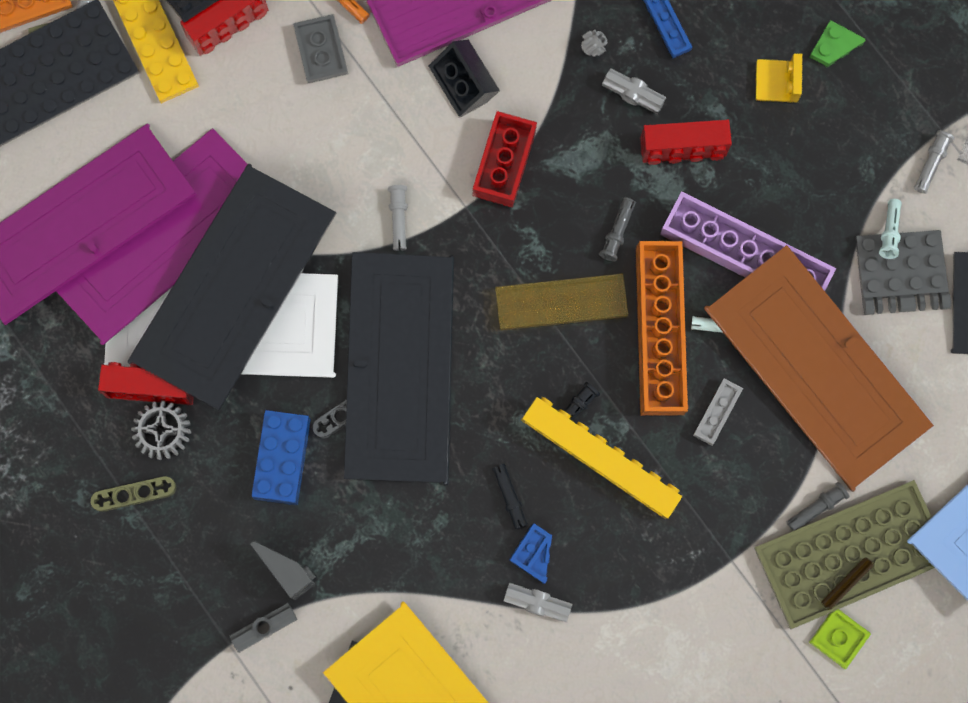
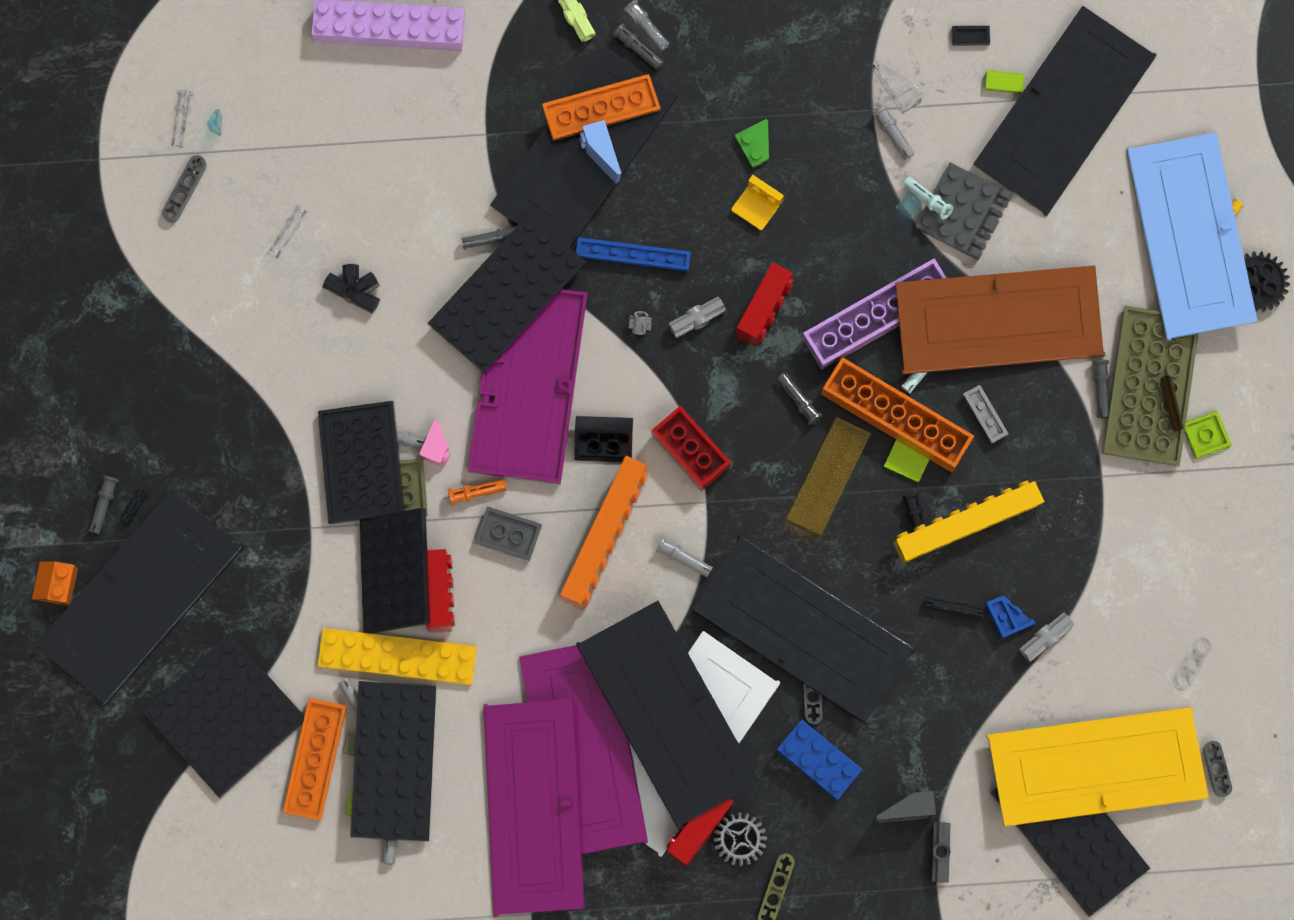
camera: 55 degrees left, 0 degrees up
none -> orange brick [560,456,649,610]
none -> lime tile [884,440,929,483]
none -> clear light blue slope [896,193,923,219]

